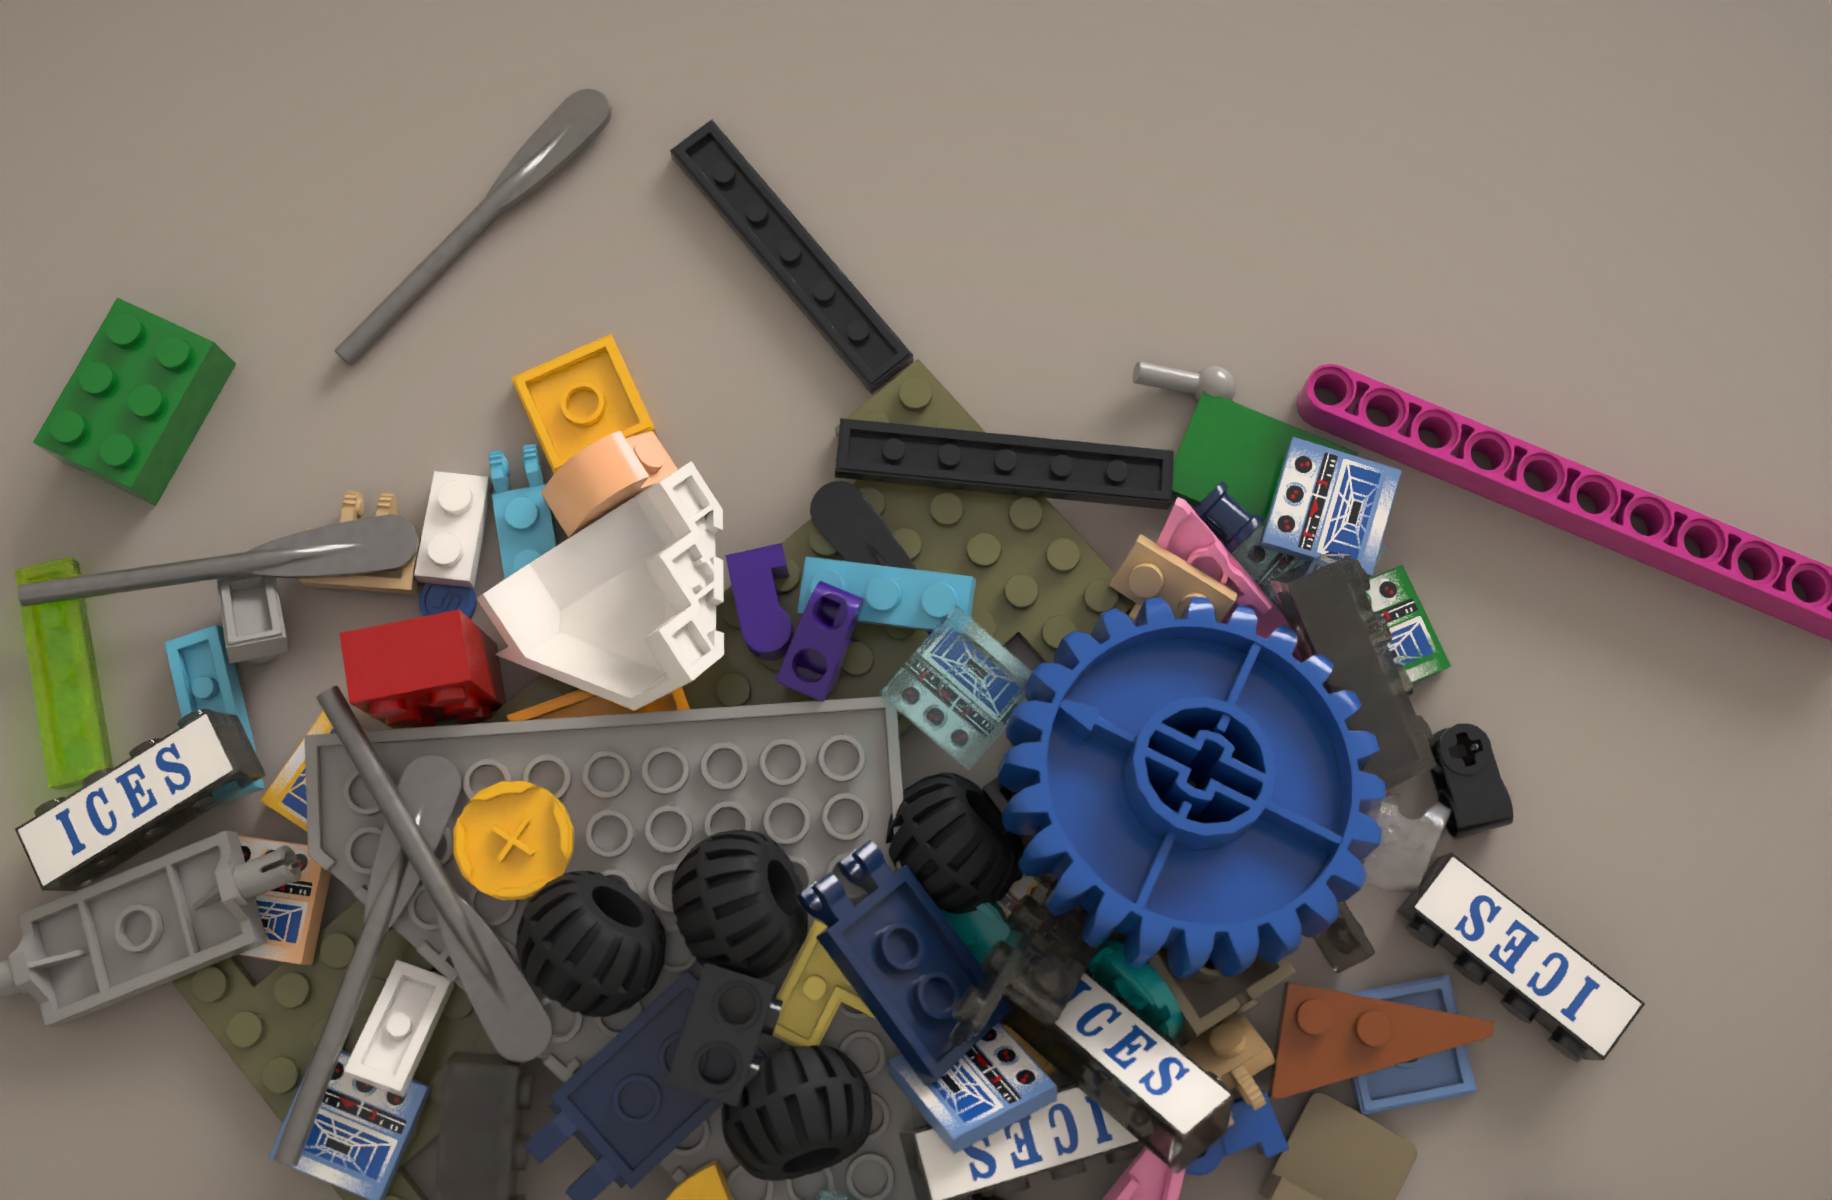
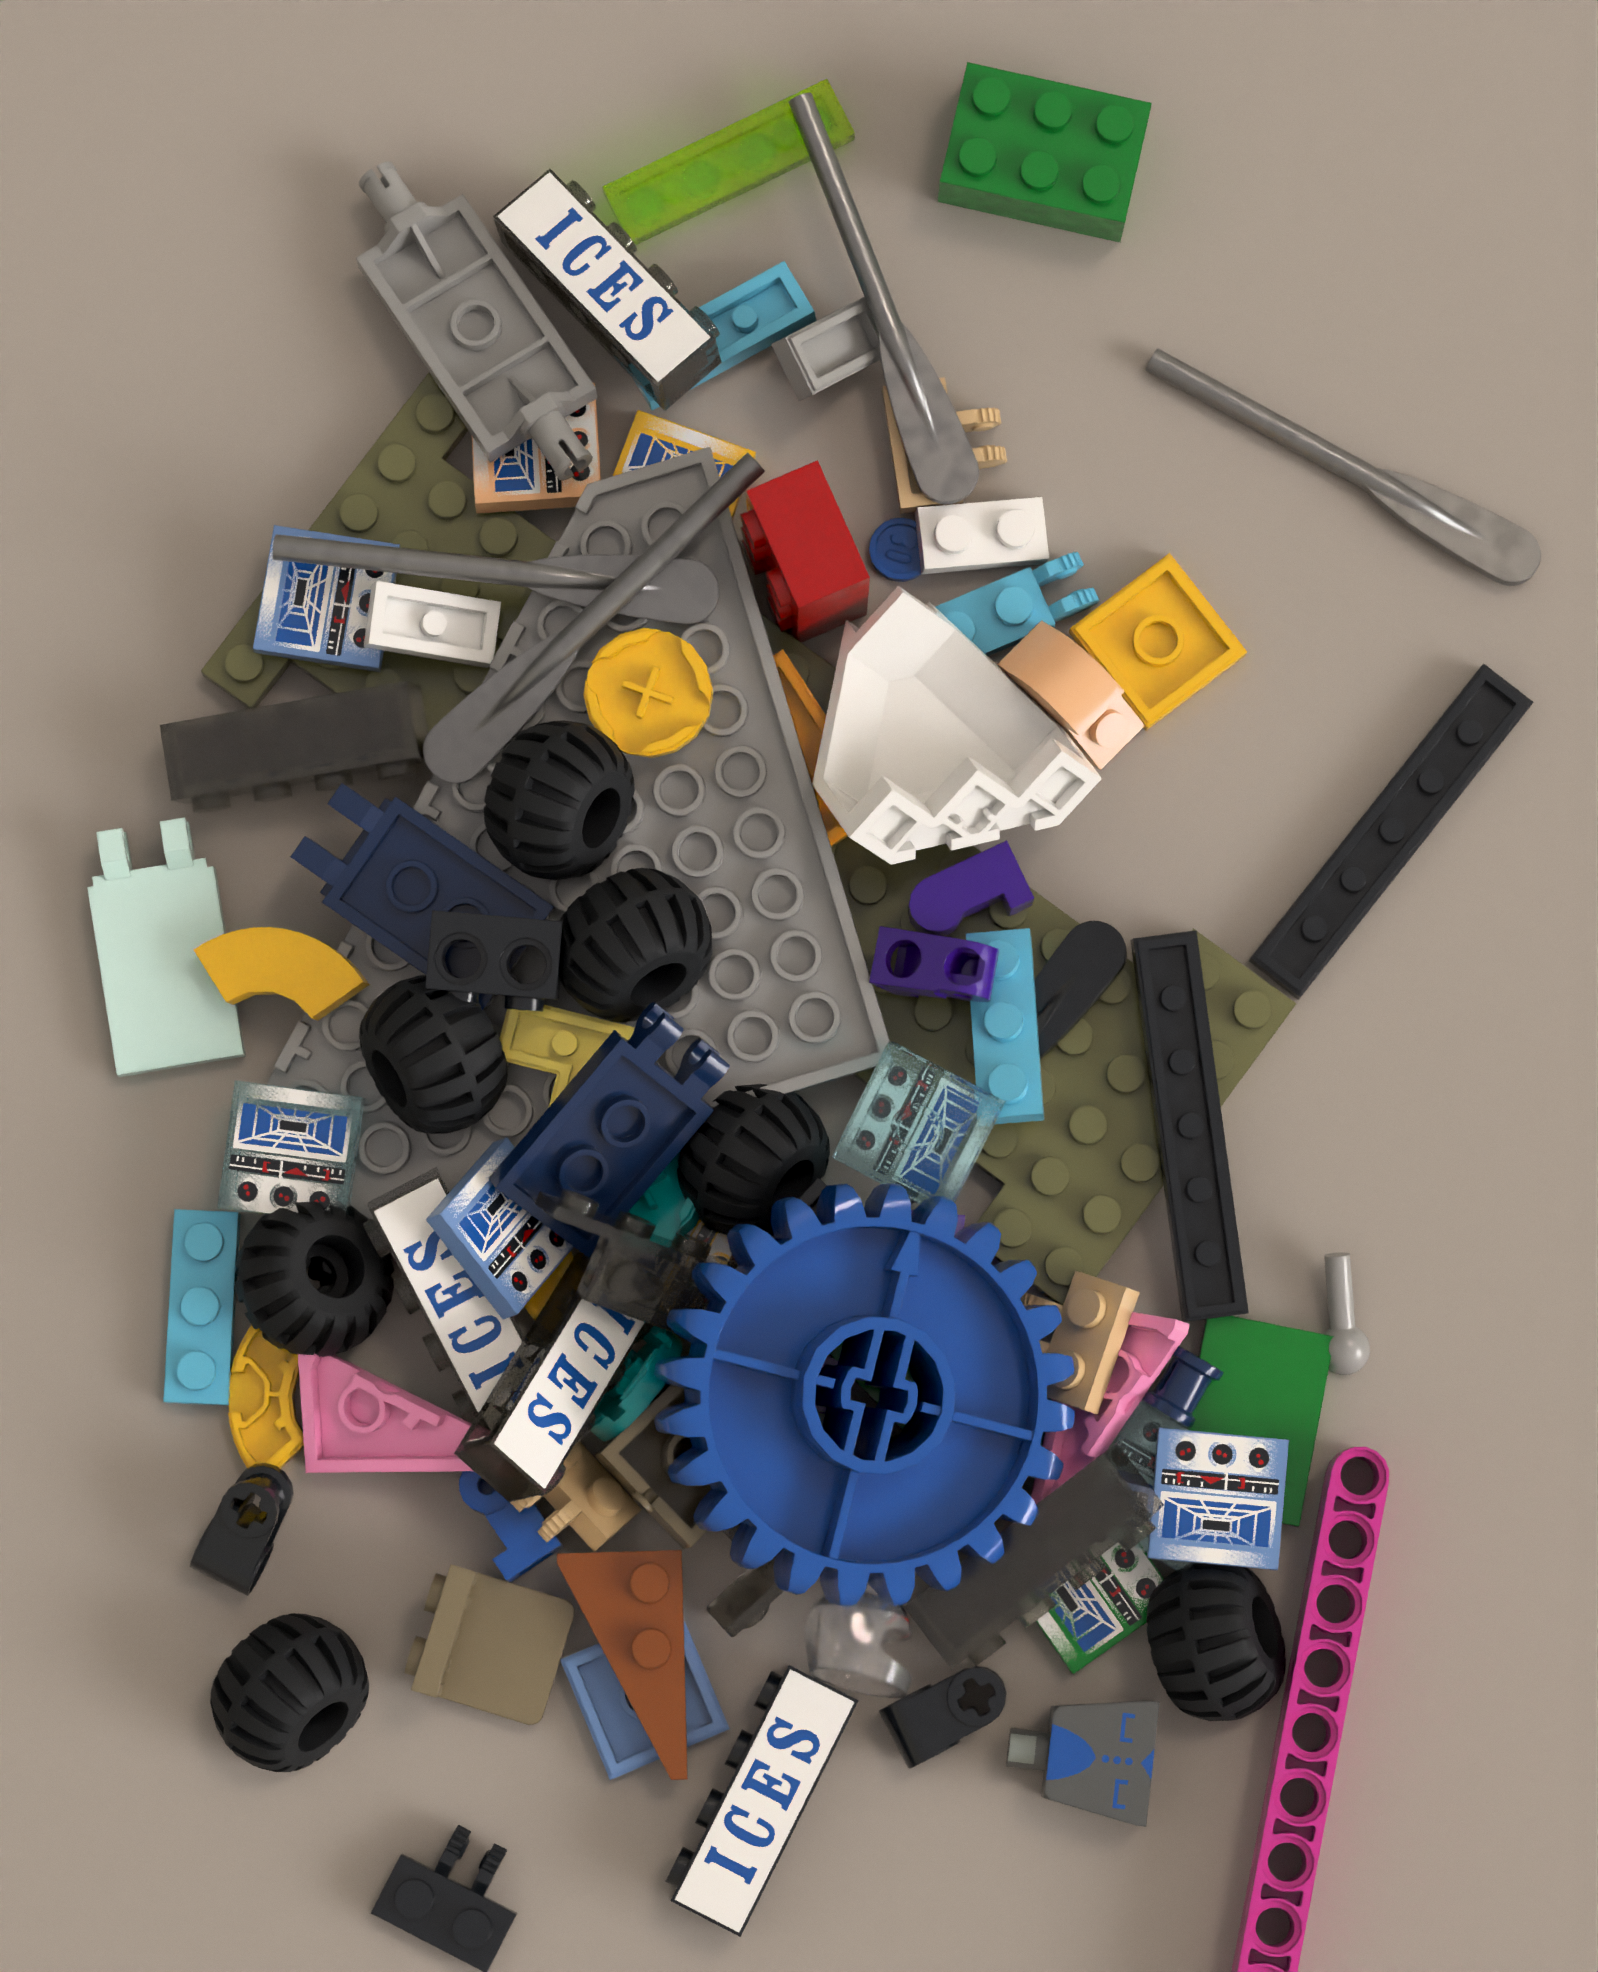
camera: 75 degrees right, 5 degrees up
none -> dark grey torso [1006,1700,1160,1827]
none -> black wheel [1146,1562,1286,1721]

